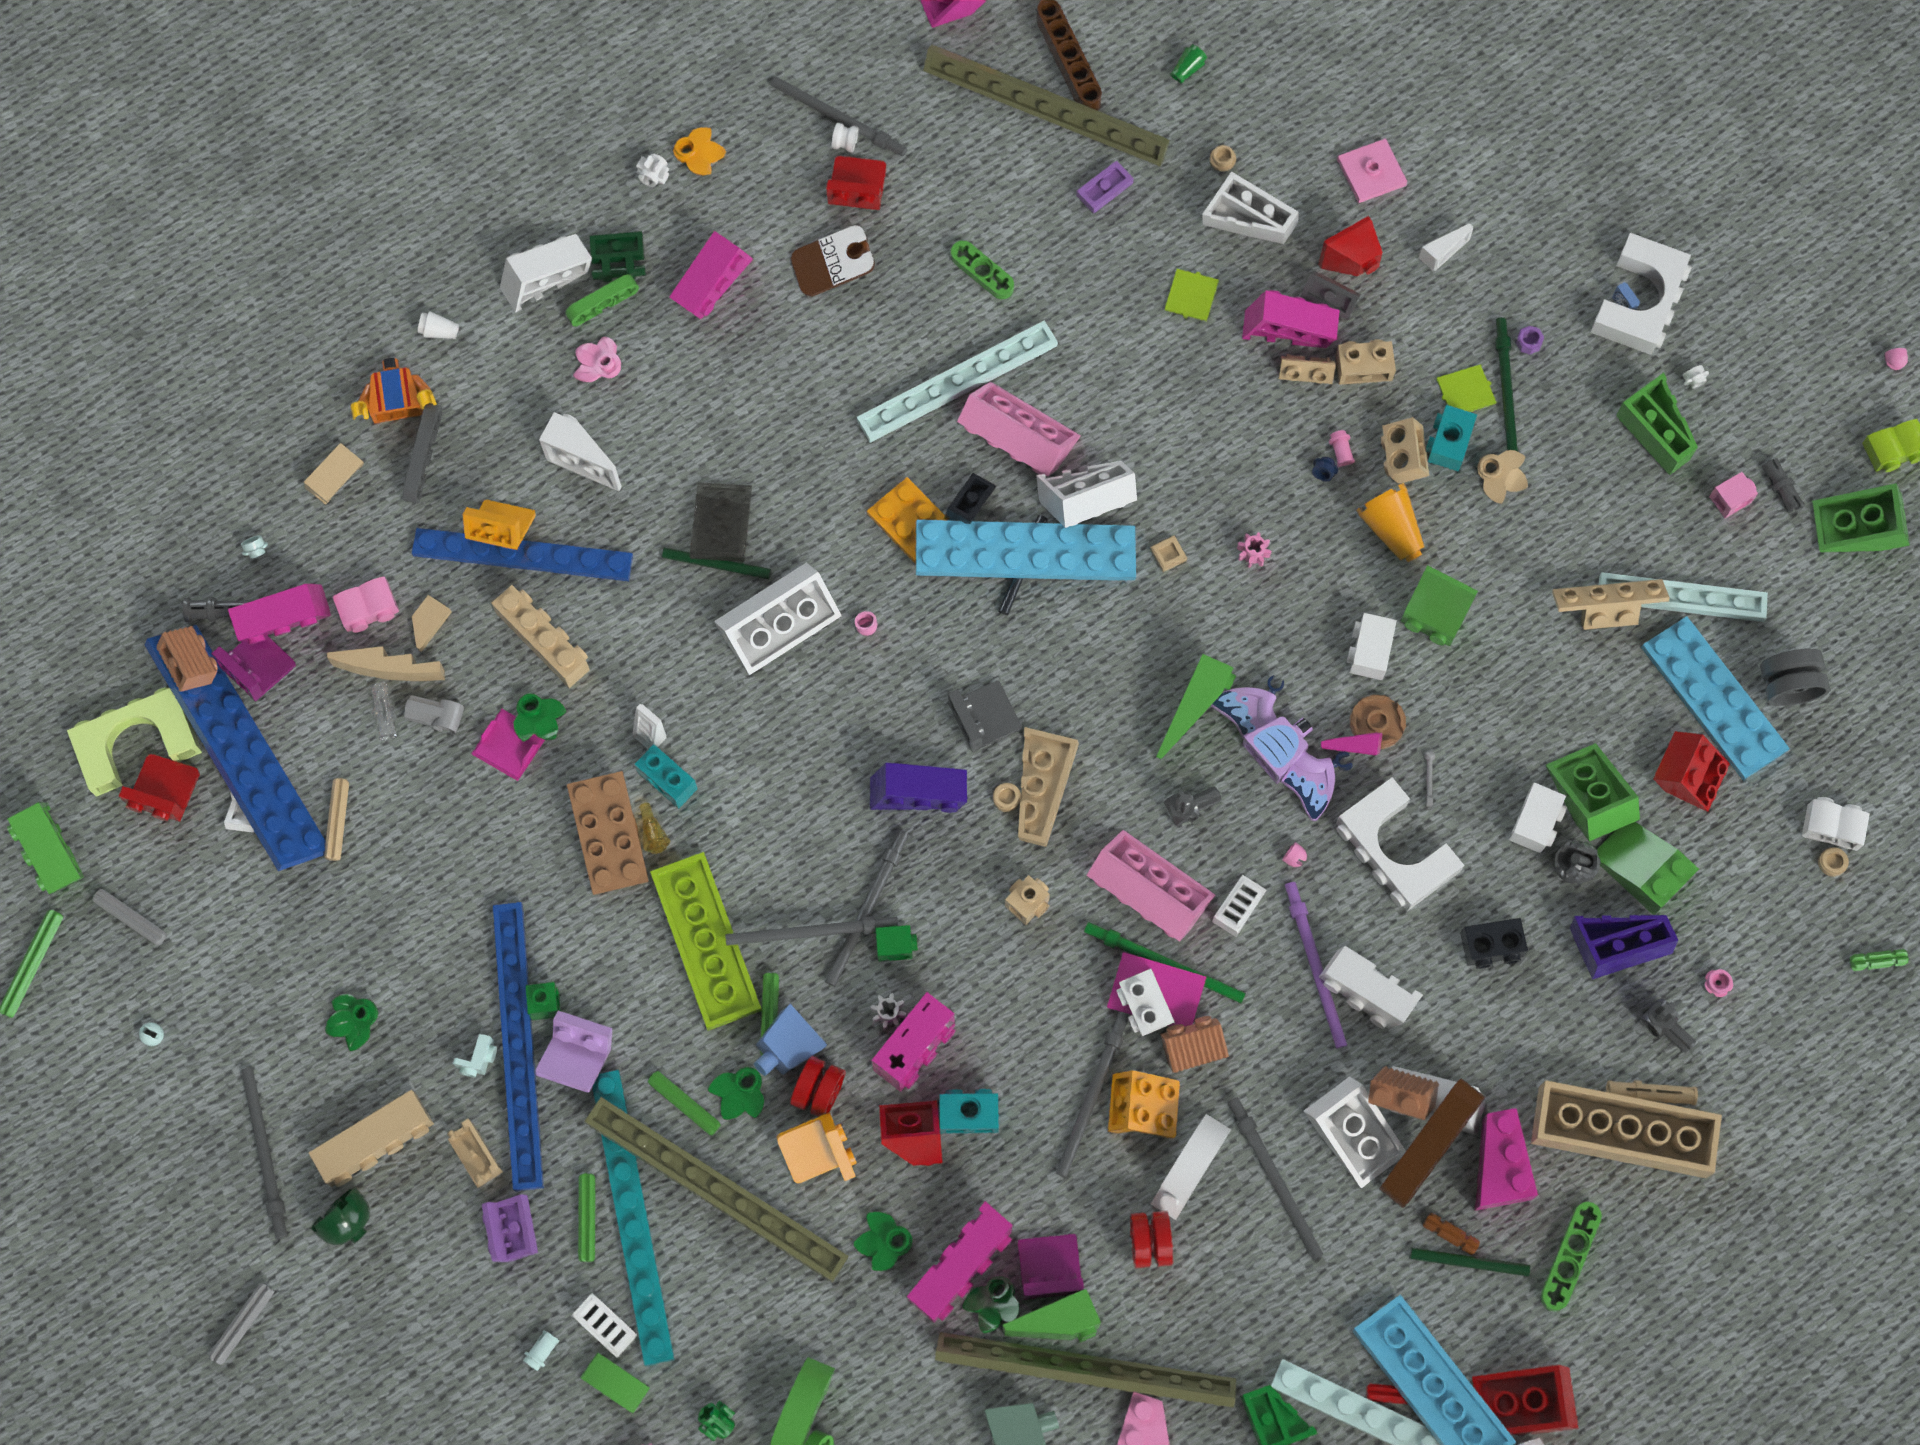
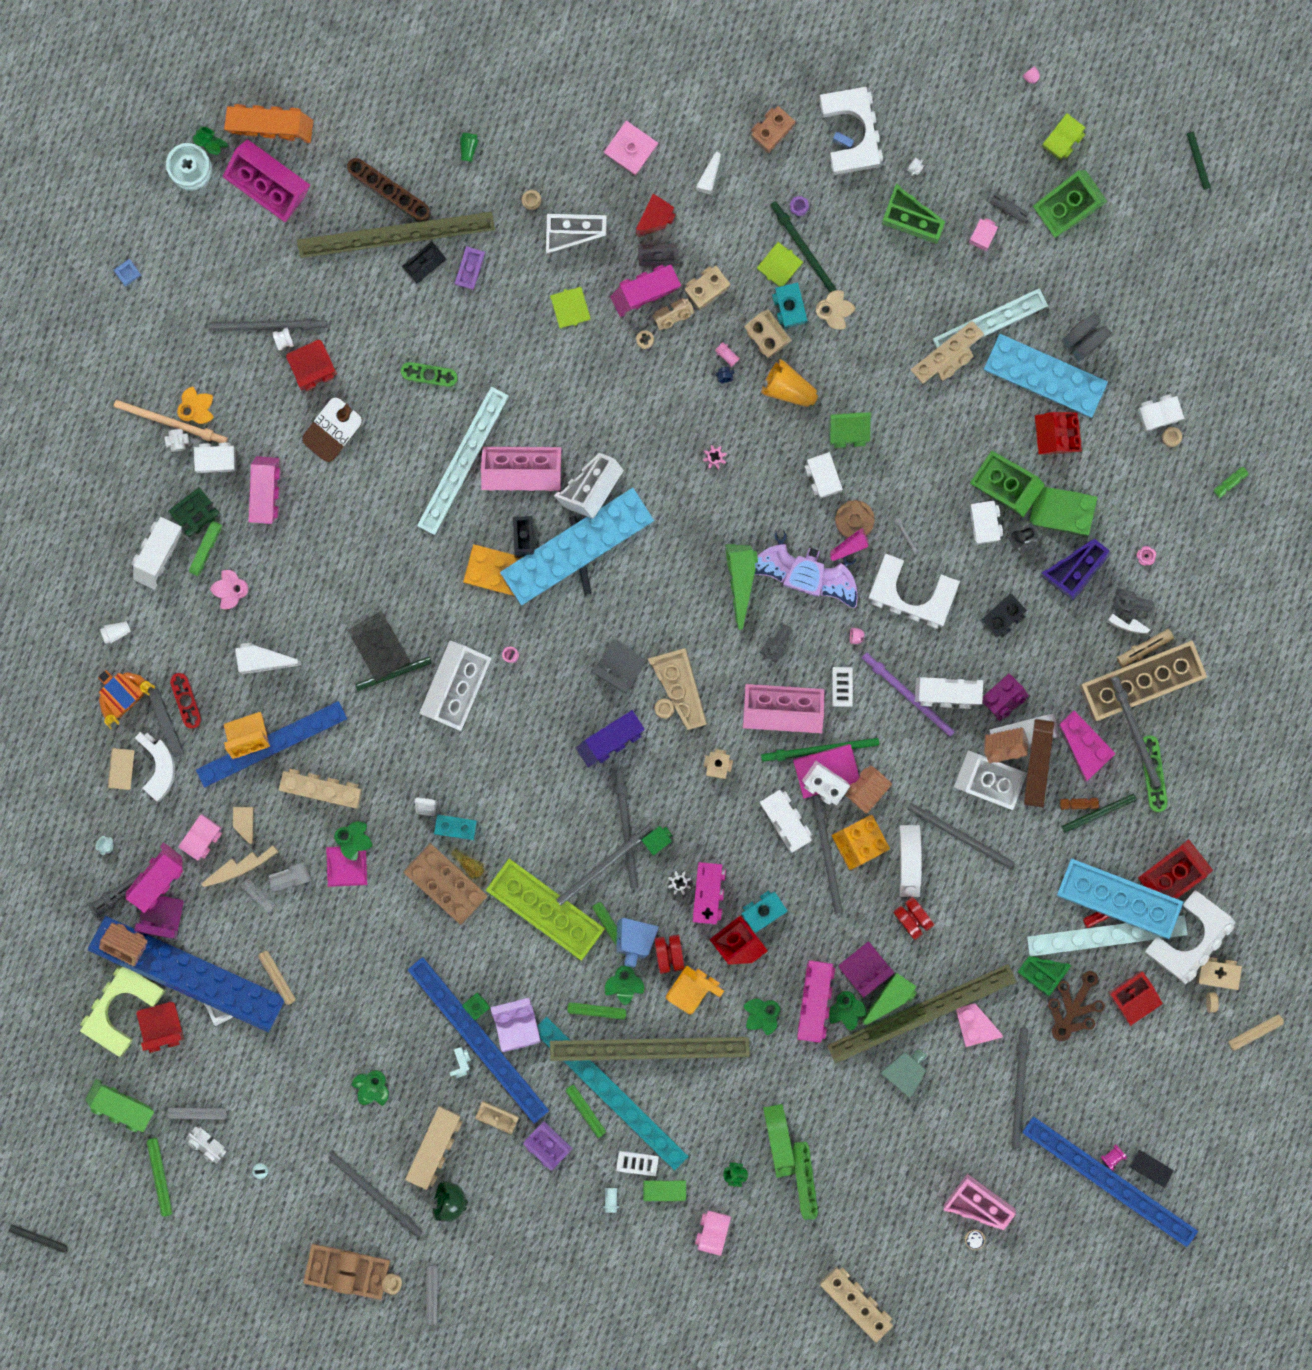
camera: 30 degrees left, 15 degrees up
tan tile [1150,535,1187,572] -> none
none -> light nougat bar [114,400,228,443]
none -> white arch [135,732,175,802]
none -> red beam [170,673,202,729]
none -> white hinge [186,1127,227,1164]
none -> white brick [194,443,237,473]
none -> medium nougat plate [303,1243,390,1300]
none -> tan tile [382,1274,402,1295]
none -> black slope [402,242,447,284]
none -> tan bush [636,330,654,349]
none -> nougat brick [751,106,796,154]
none -> white wedge [759,790,812,853]
none -> magenta bracket [982,673,1029,722]
none -> white slope [1106,614,1150,634]
none -> dark grey bar [1110,675,1161,787]

